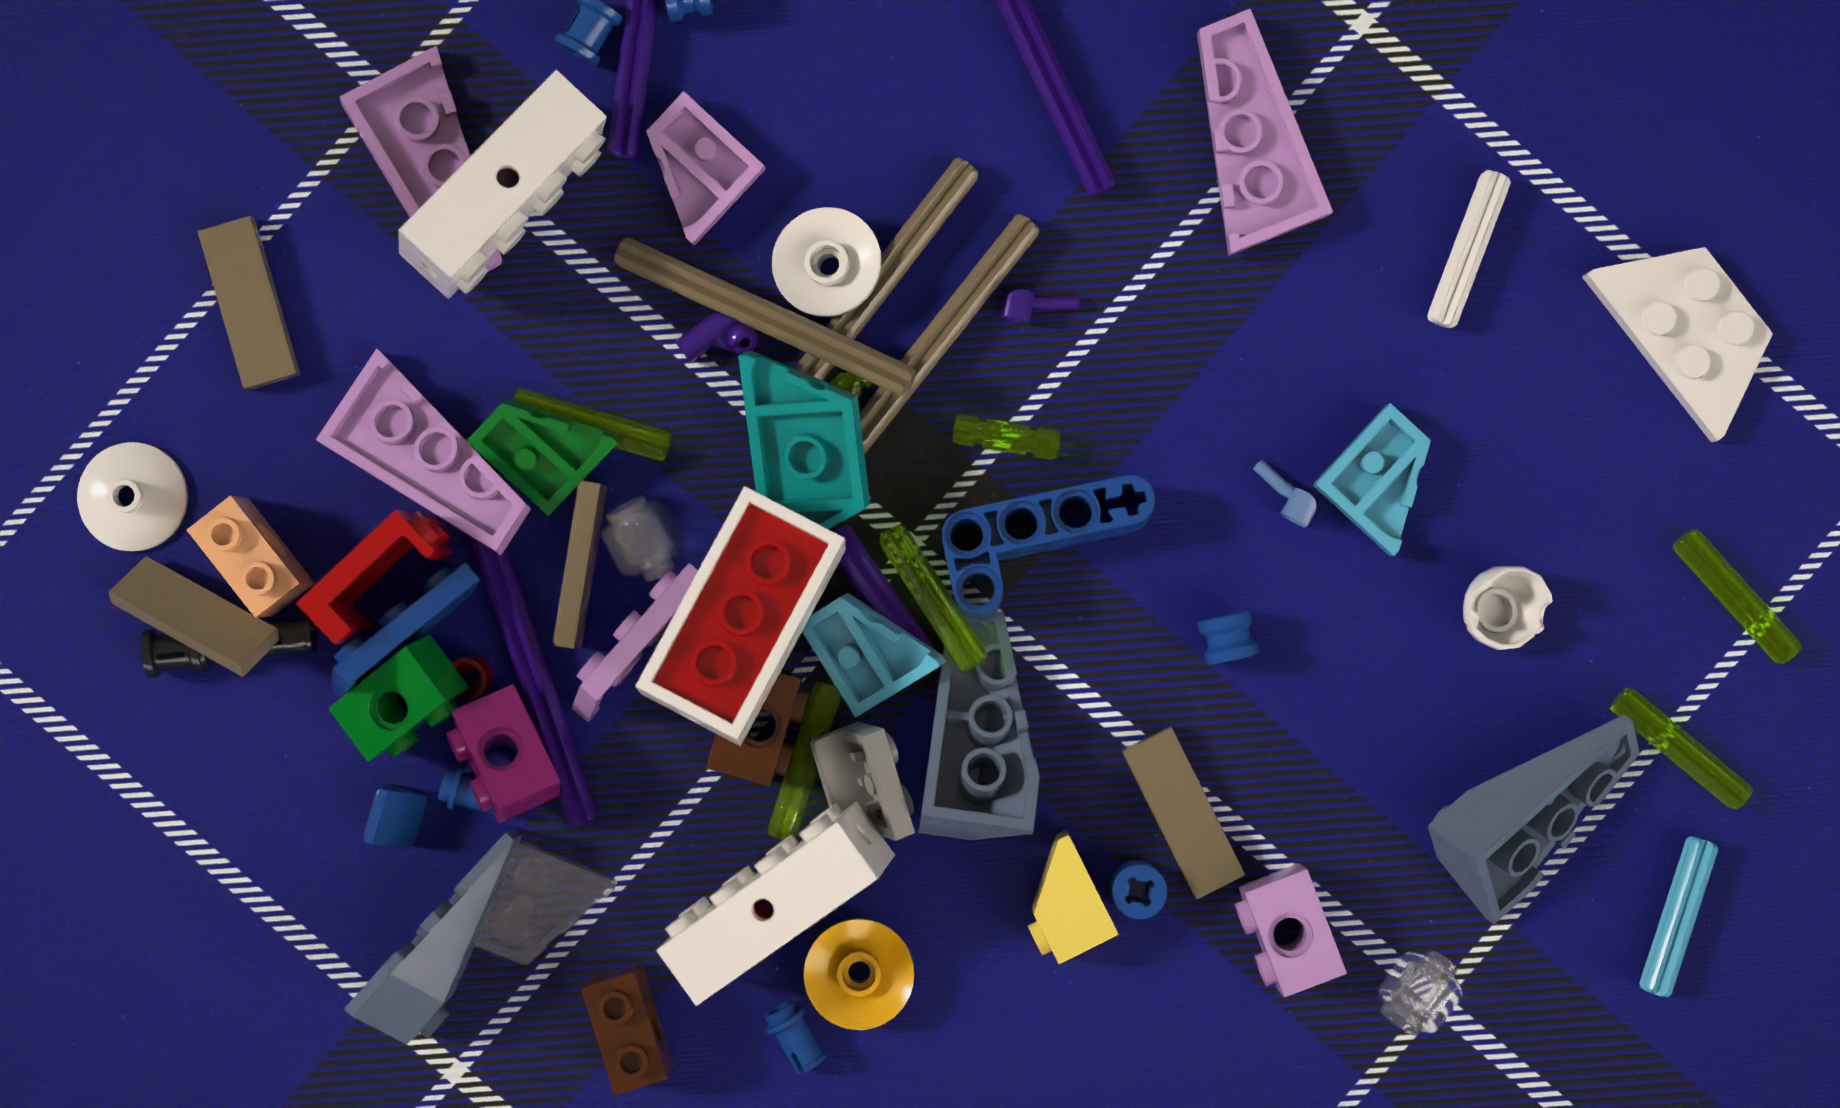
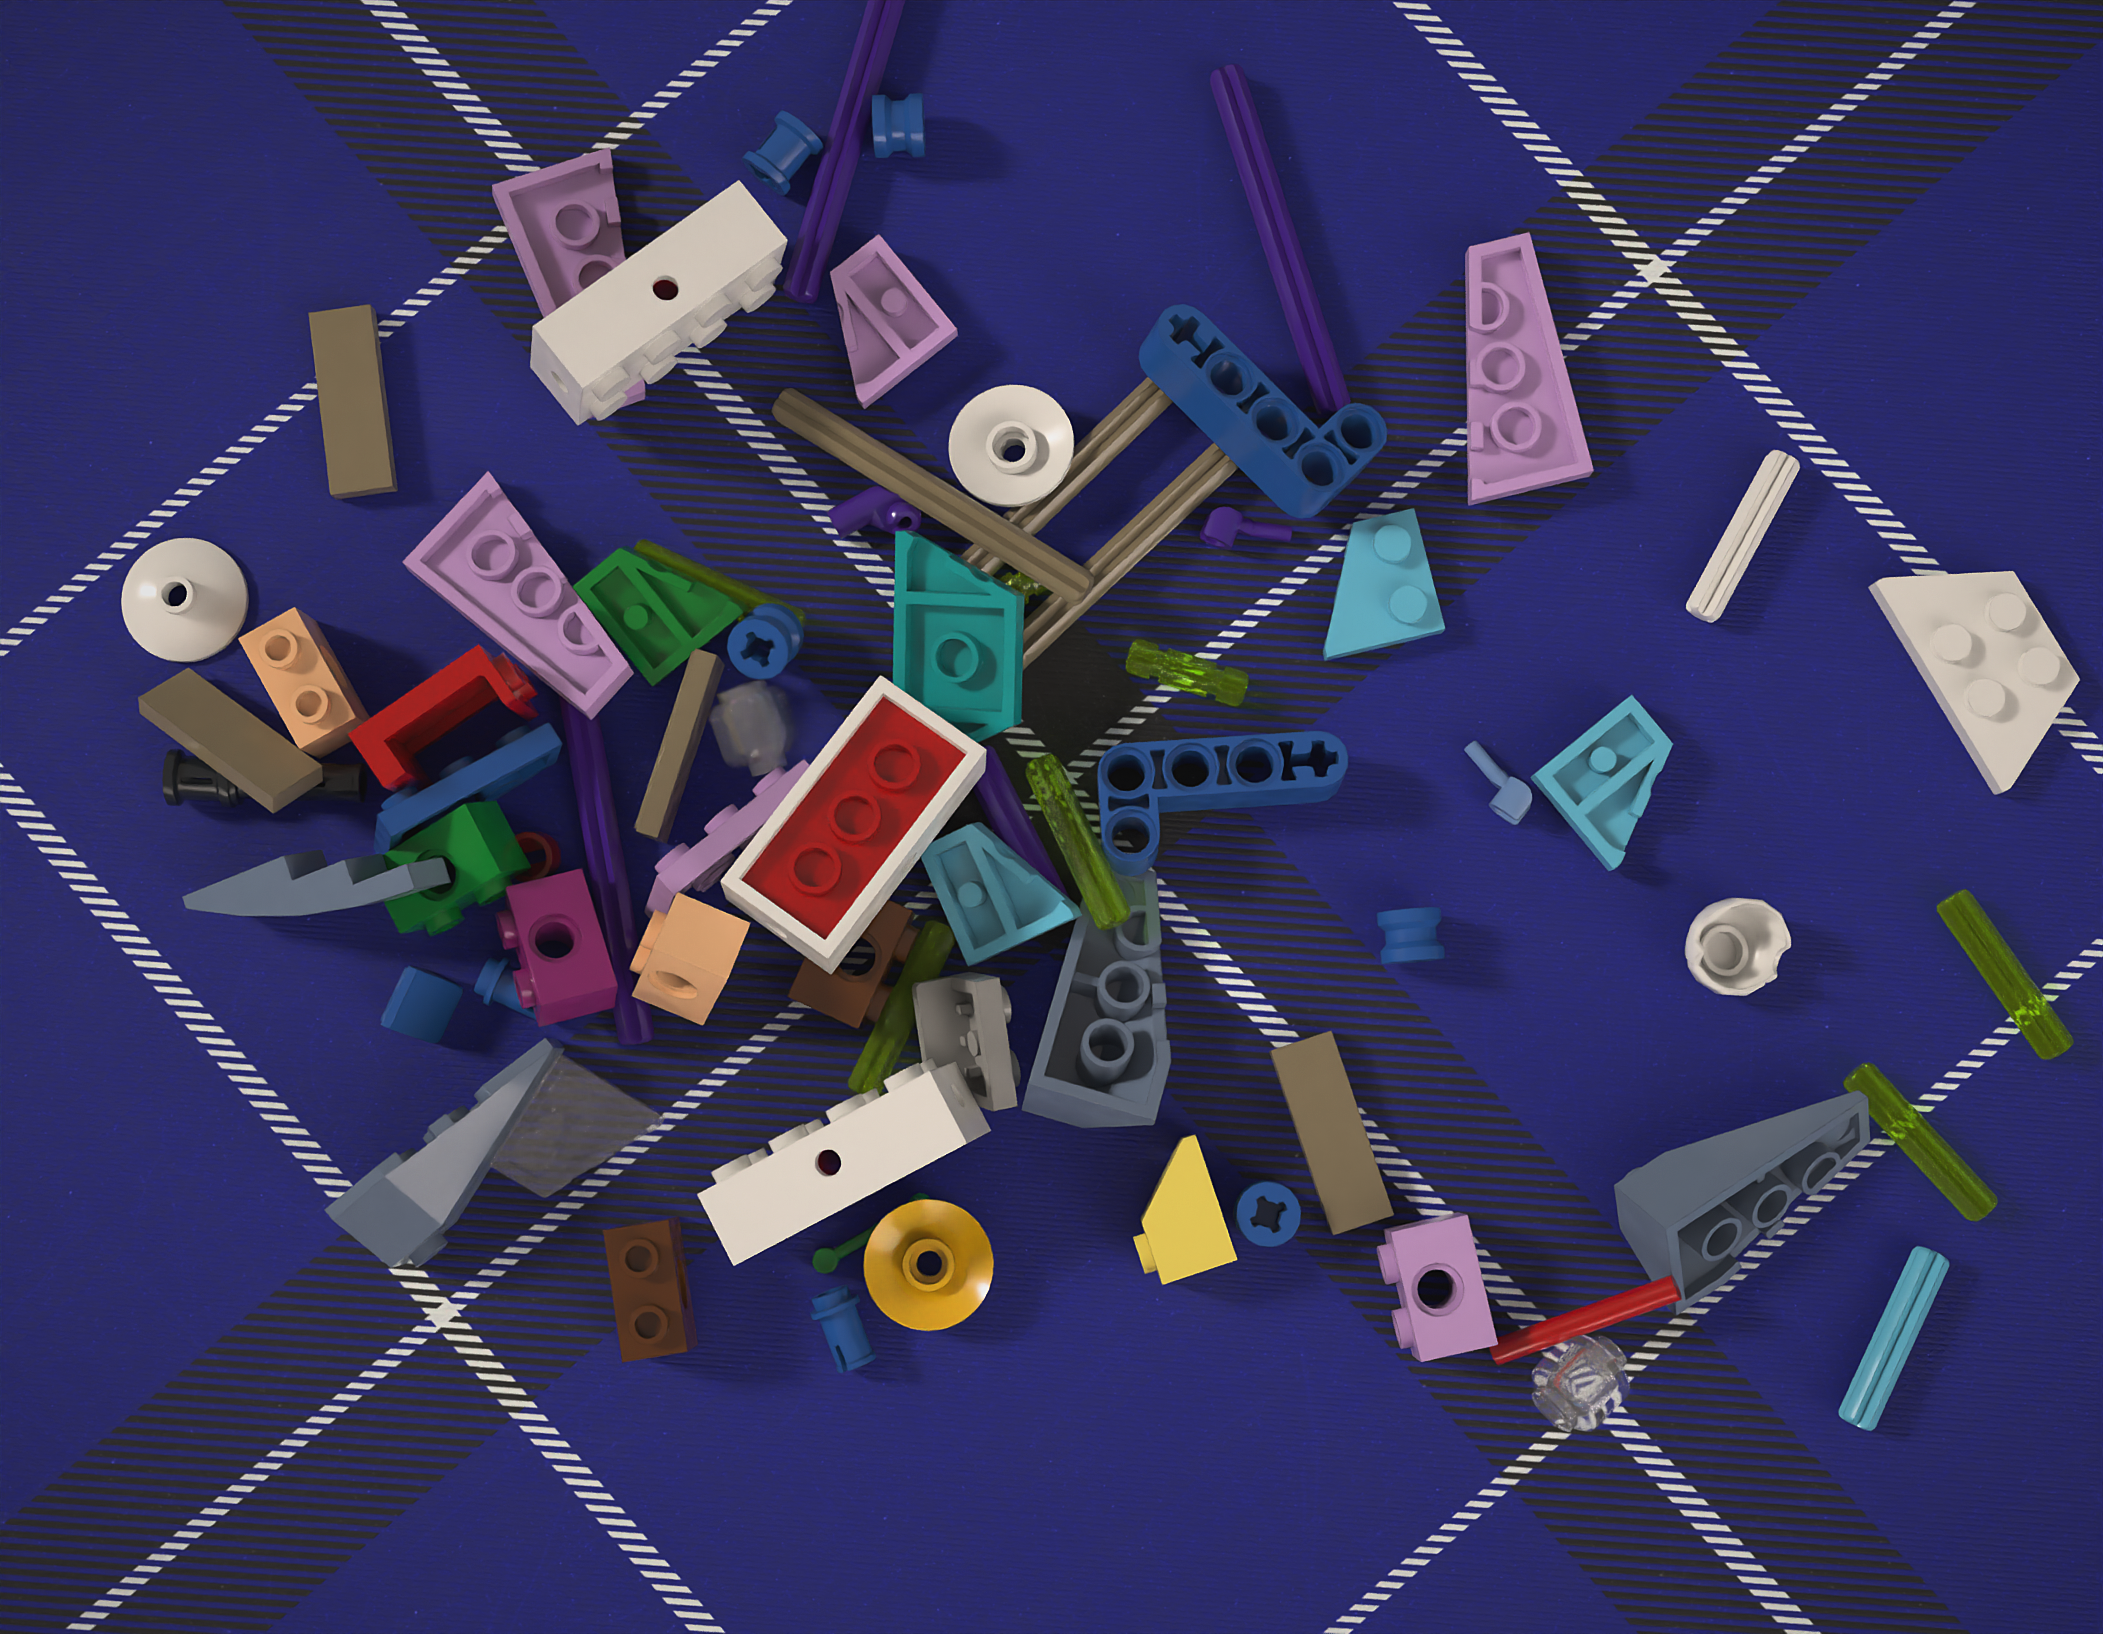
camera: 10 degrees right, 5 degrees down
none -> sand blue slope [182,849,451,916]
none -> light nougat brick [629,892,751,1026]
none -> blue wheel [727,603,804,680]
none -> green hinge [812,1193,931,1274]
none -> blue beam [1138,304,1388,519]
none -> medium azure wing [1323,508,1445,661]
none -> red bar [1489,1275,1682,1365]

